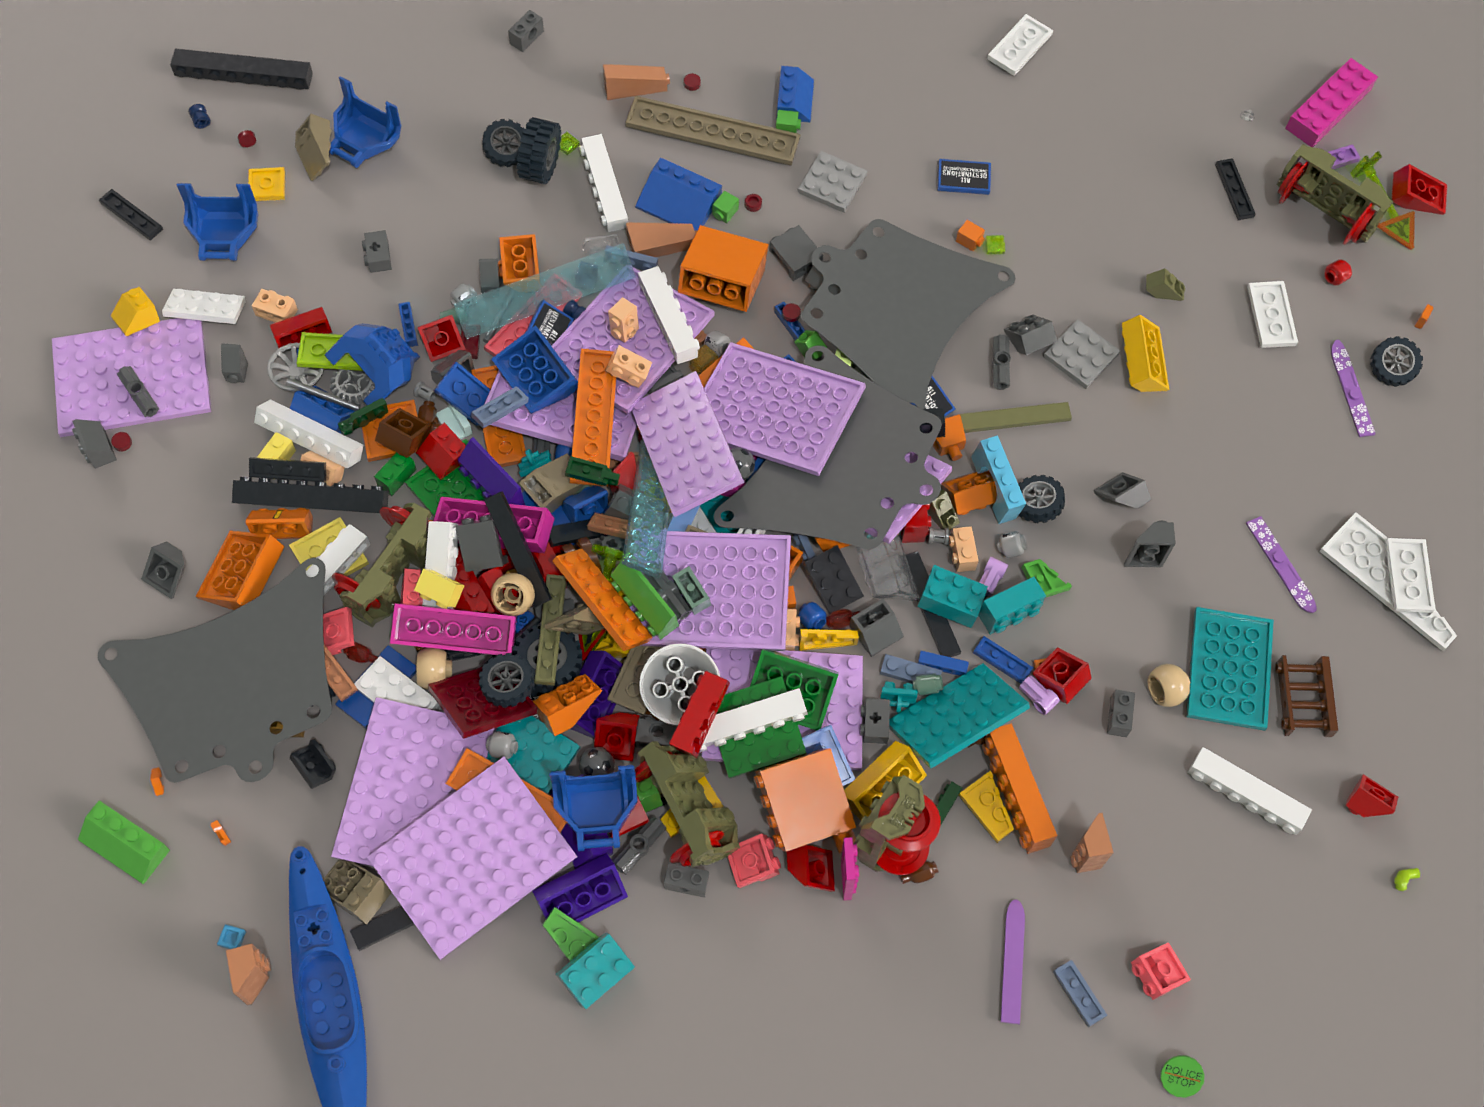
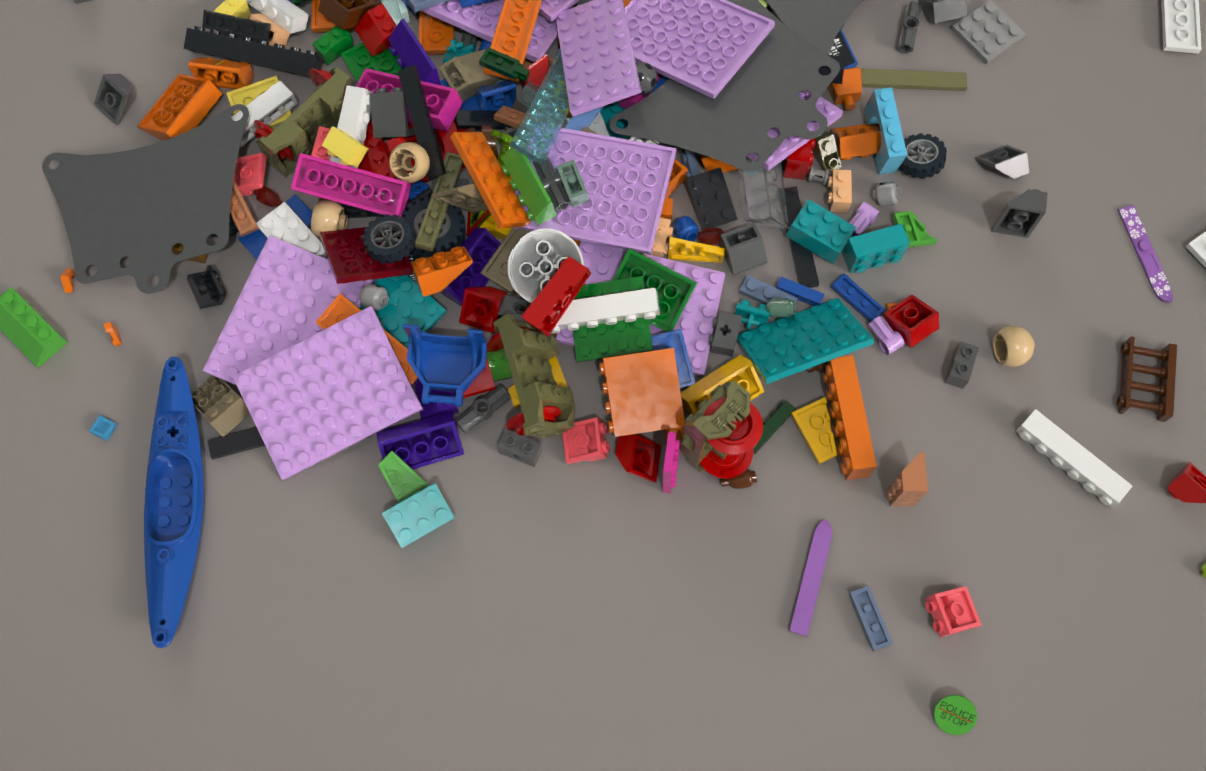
camera: 15 degrees right, 5 degrees up
nougat slope [226,944,271,1005] -> none
dark grey piece [579,747,615,776] -> none
yellow slope [1122,315,1170,392] -> none
teal plate [1186,607,1274,731] -> none

